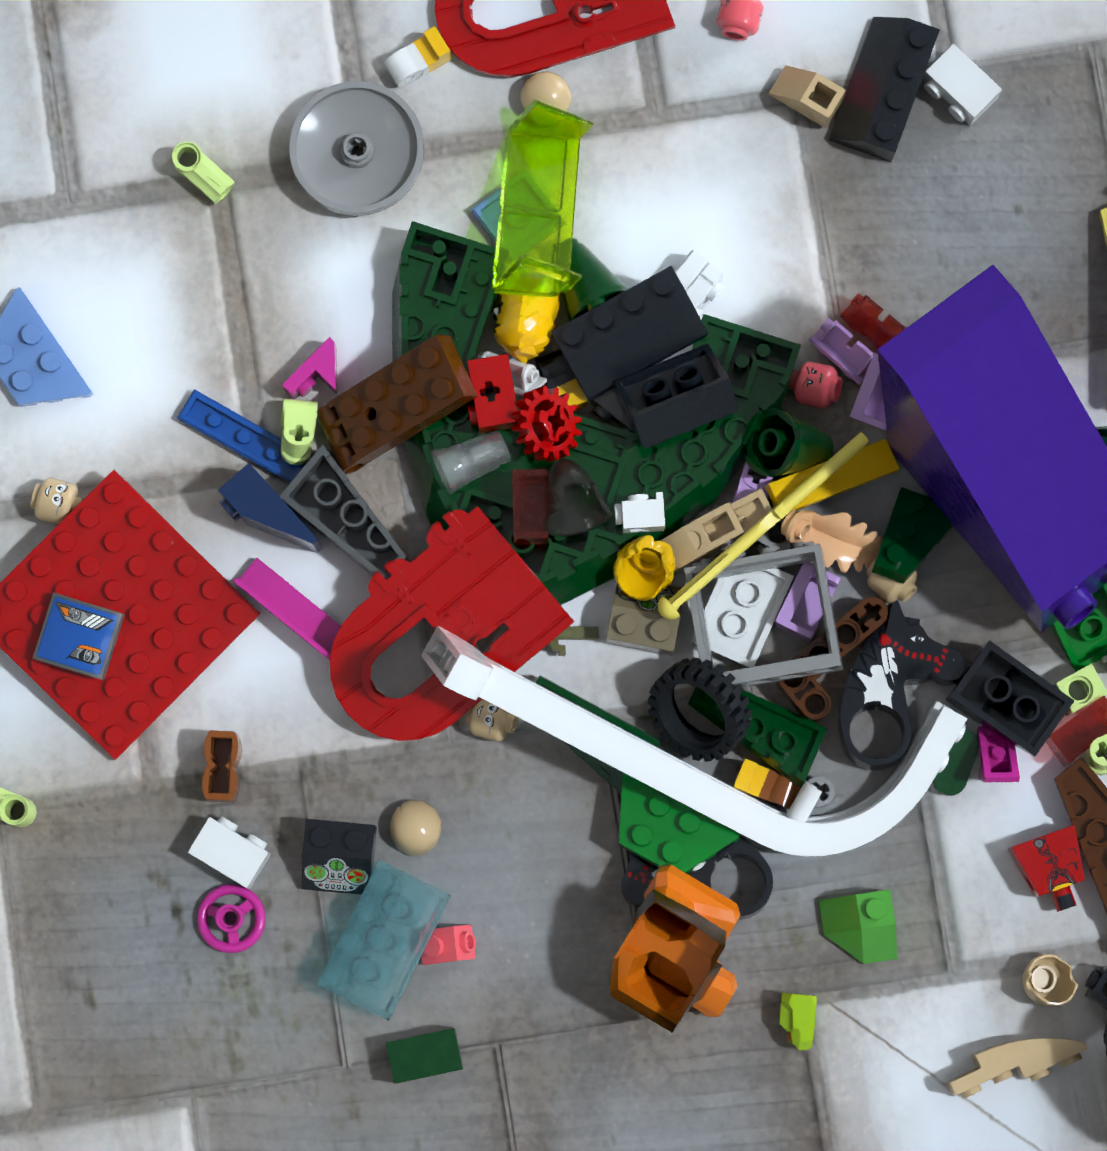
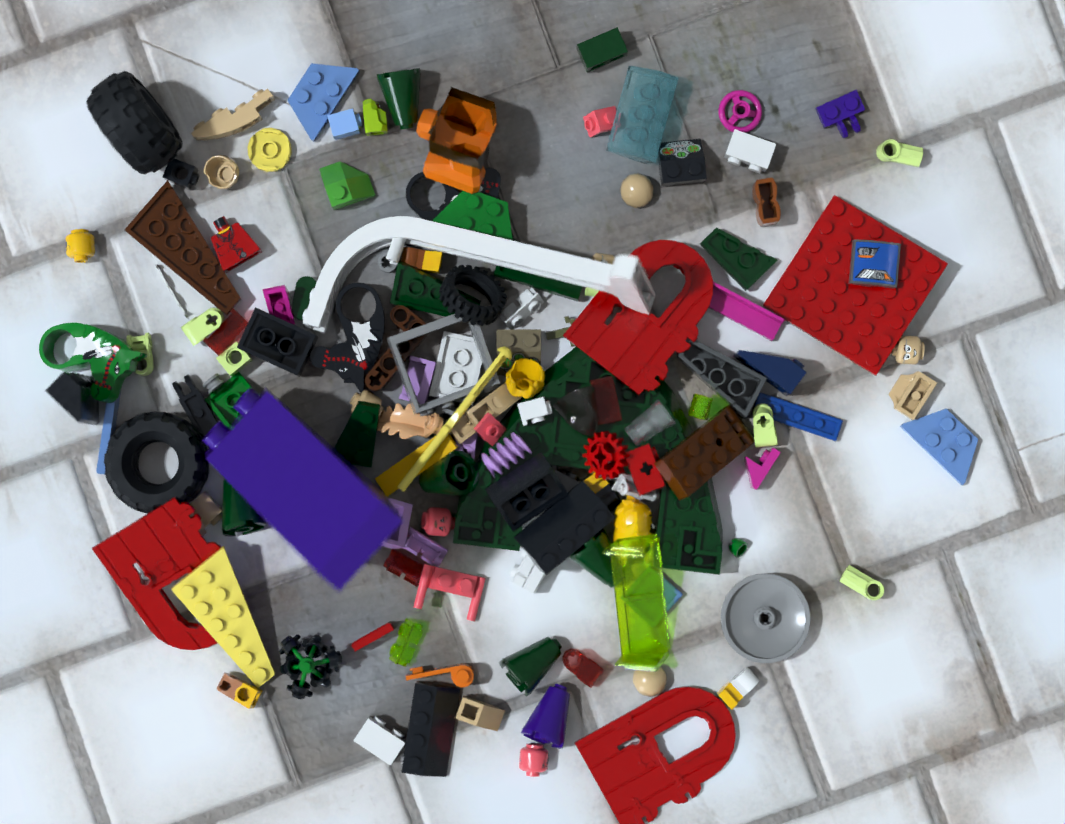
camera: 165 degrees right, 5 degrees up
none -> light yellow tile [247,128,292,172]
none -> black plant [279,634,342,699]
none -> medium blue wing [288,63,360,142]
none -> light blue brick [327,109,363,140]
none -> red tile [351,622,395,651]
none -> dark green cone [377,68,421,129]
none -> clear neon green hinge [389,618,424,667]
none -> orange door [406,663,474,687]
none -> coral plate [413,564,486,621]
none -> coral bracket [474,412,506,446]
none -> lavender piece [481,432,532,479]
none -> white hinge [499,288,544,329]
none -> dark green cone [499,637,562,696]
none -> dark purple cone [521,684,570,749]
none -> clear red piece [562,648,605,688]
none -> clear neon green piece [688,394,713,421]
none -> dark green wing [700,227,777,291]
none -> green hinge [728,538,748,558]
none -> dark purple hinge [815,90,865,138]
none -> tan slope [888,371,937,421]

